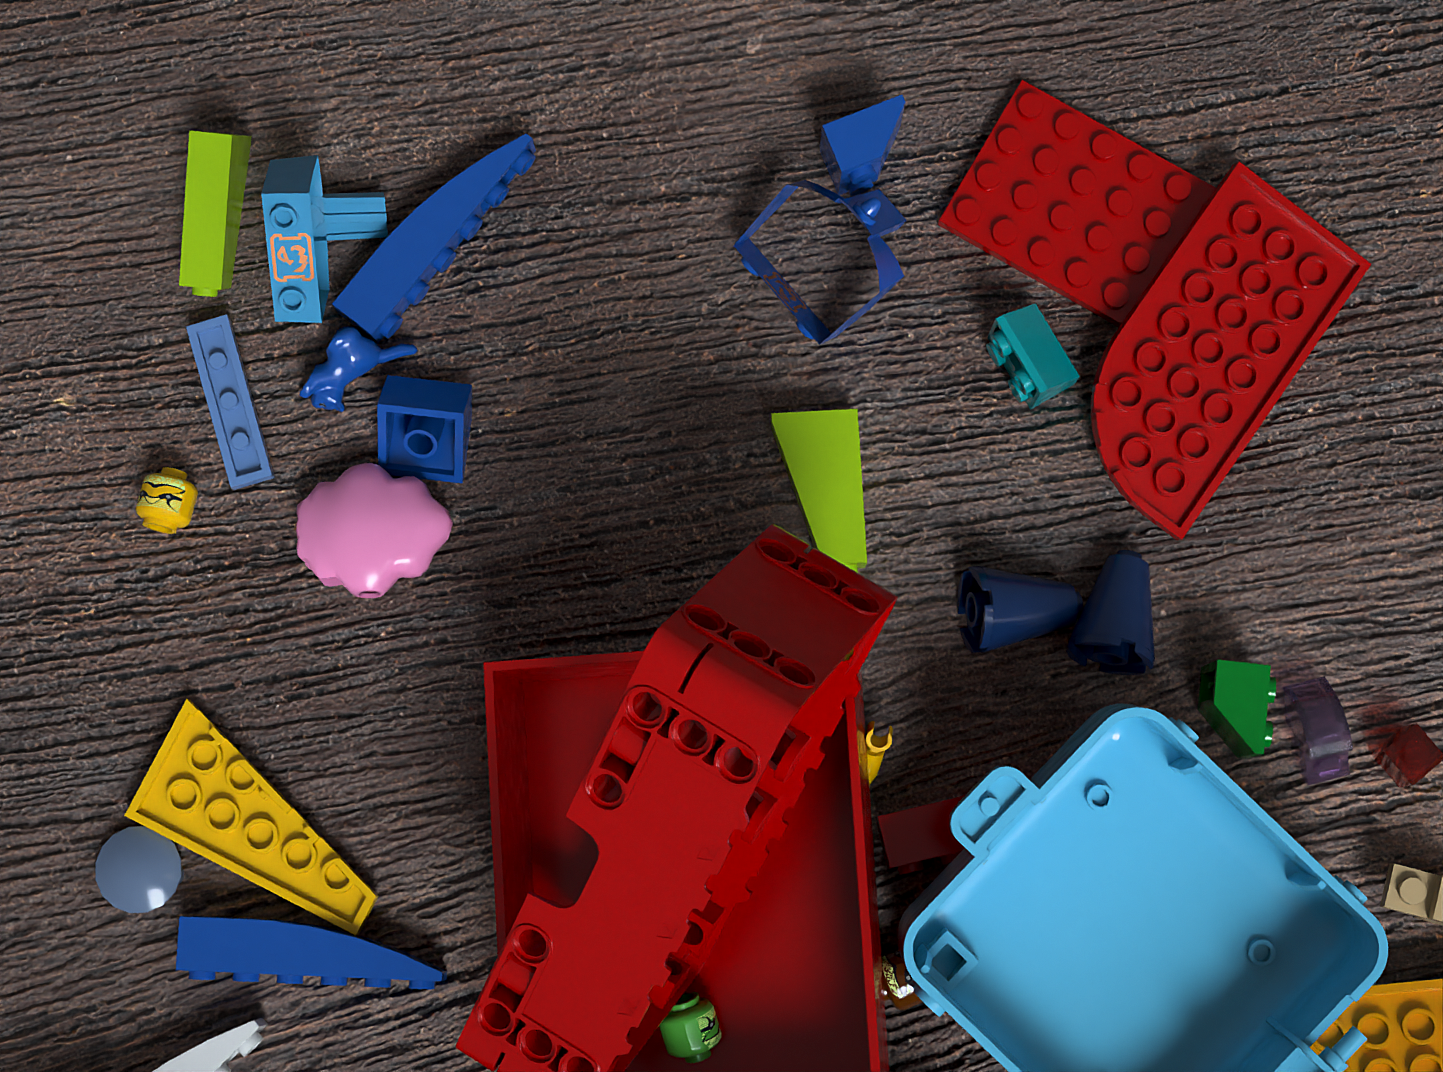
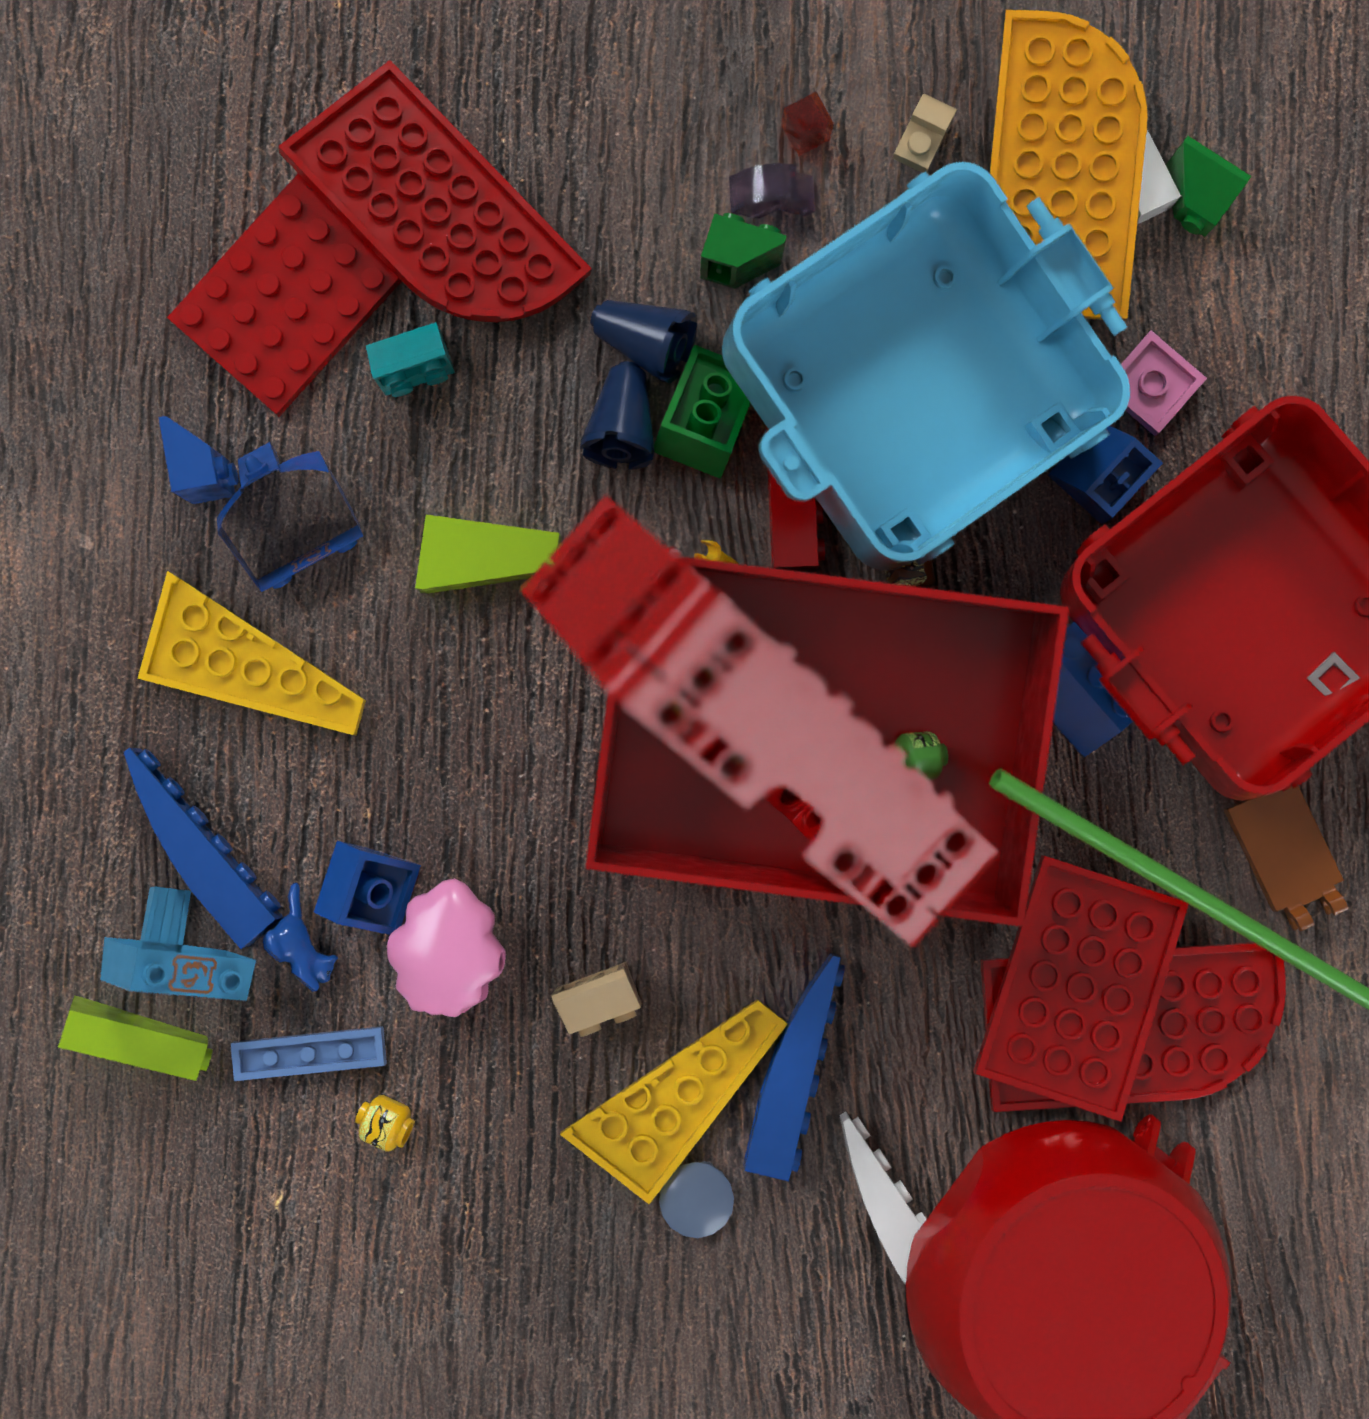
camera: 85 degrees left, 5 degrees up
none -> yellow wing [137,571,366,736]
none -> tan slope [551,962,642,1037]
none -> green slope [654,344,750,479]

